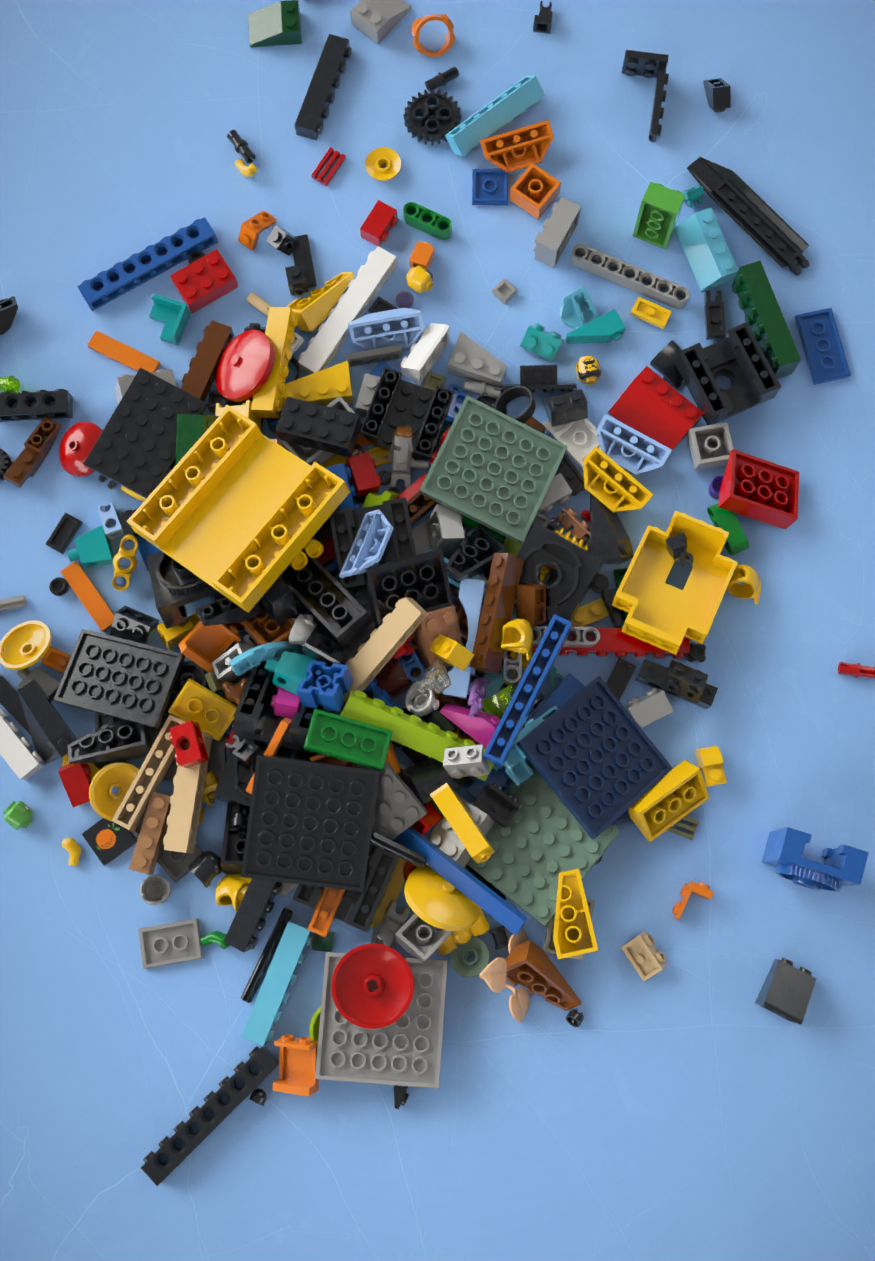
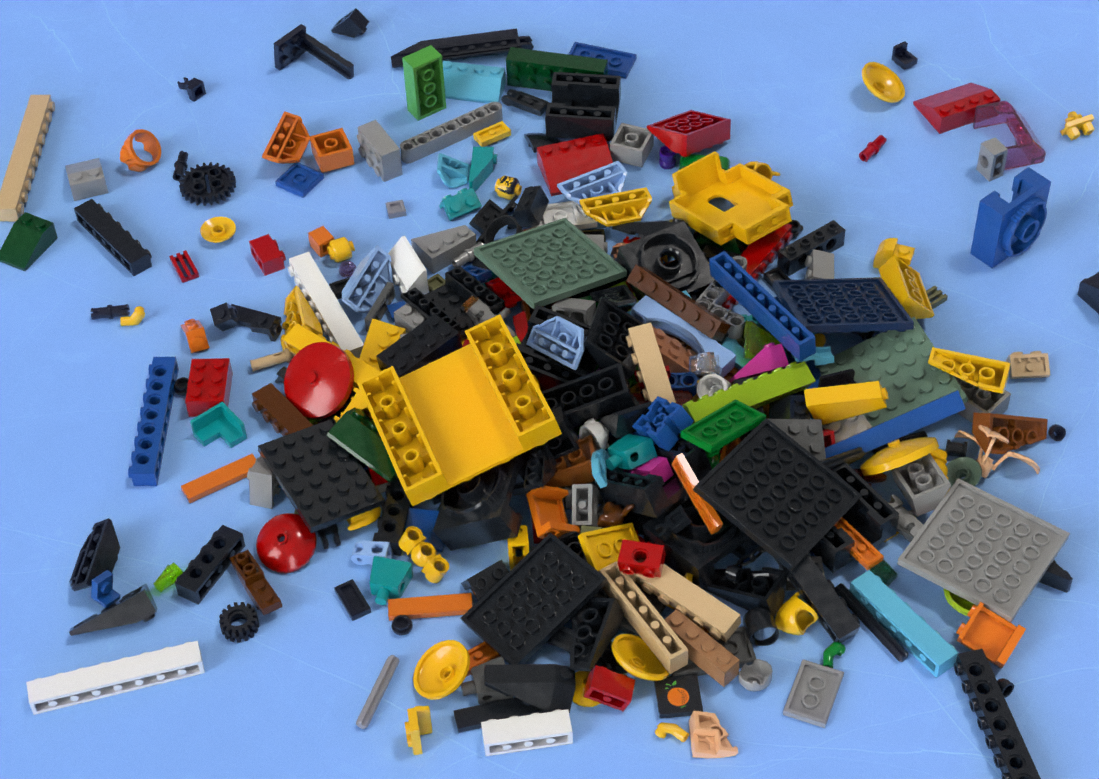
camera: 60 degrees left, 30 degrees down
bright green head [3,801,34,830] -> none
red dish [331,943,414,1029] -> none
green beam [403,202,452,240] -> none
yellow brick [429,634,474,672] -> none
light grey bracket [443,745,490,779] -> none
medium azure brick [445,75,545,156] -> none
medium lavender piece [468,677,491,718] -> none
yellow piece [501,618,533,661] -> none
reddish brown hinge [517,583,546,626] -> none
black bracket [661,660,708,702] -> none
black piece [666,532,694,567] -> none
orange bracket [672,881,714,920] -> none
none -> light nougat slope [688,711,738,758]

